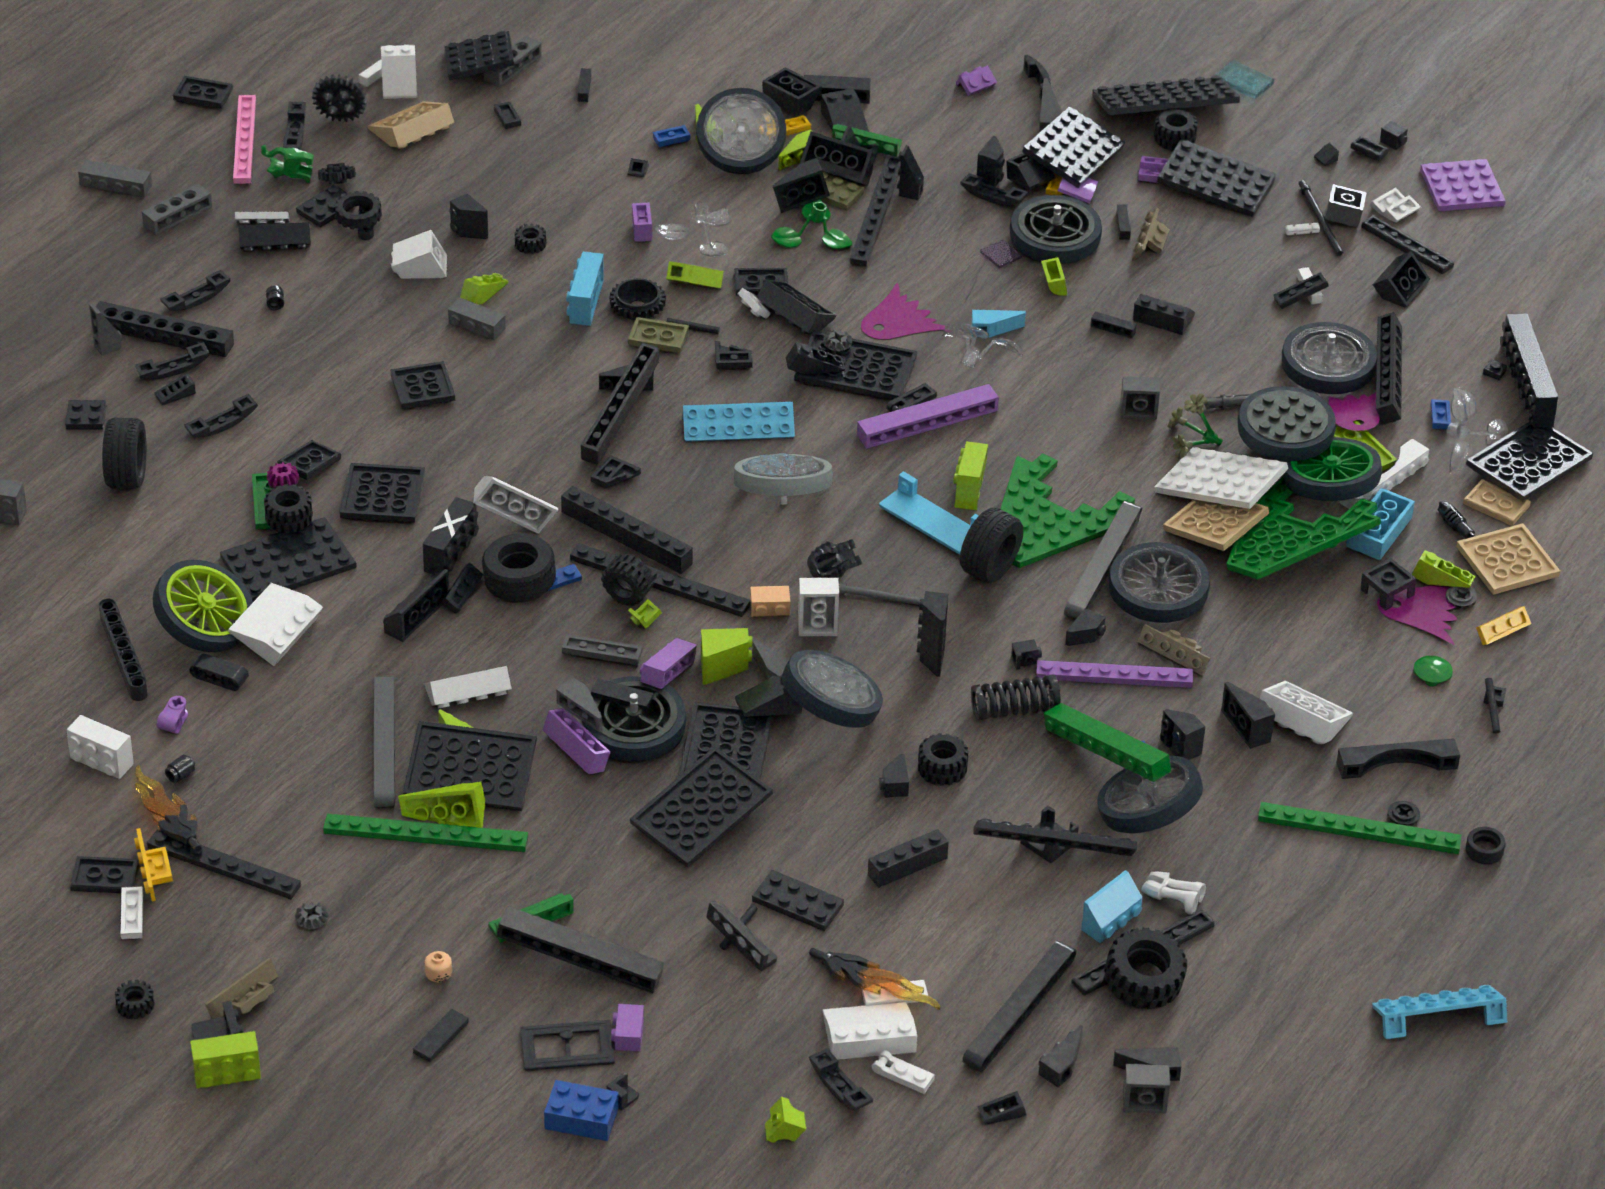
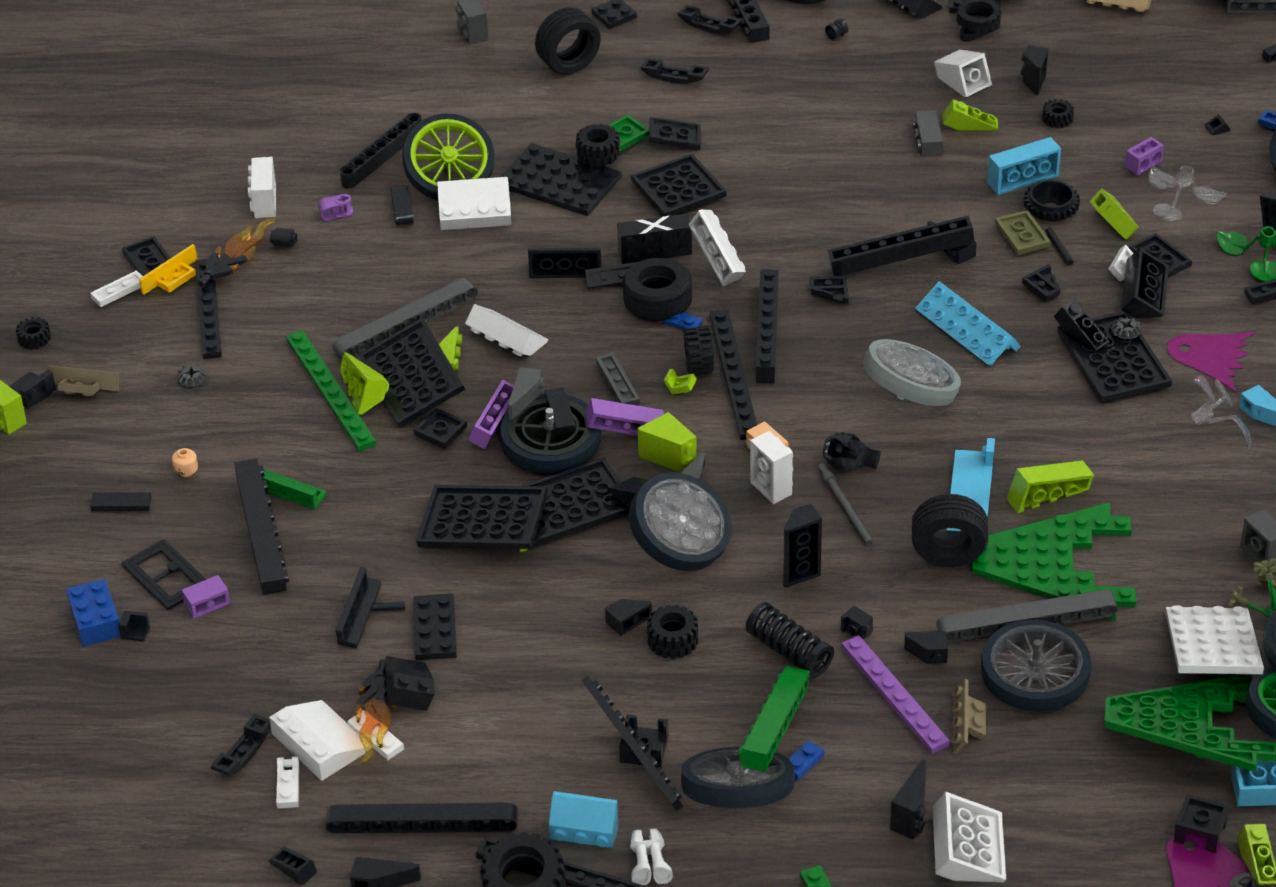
camera: 60 degrees right, 0 degrees up
black slope [154,374,196,405] -> none
magenta gear [267,462,299,489] -> none
black plate [390,361,455,409] -> none
black tile [494,101,521,129] -> none
lime brick [765,1096,806,1143] -> none
medium lavender brick [857,384,999,449] -> none
black brick [868,829,949,888] -> none
black plate [886,383,937,412] -> none
black slope [1160,709,1205,760] -> none
tan plate [1163,499,1269,551] -> none
none -> black slope [385,656,435,711]
none -> black plate [414,408,467,449]

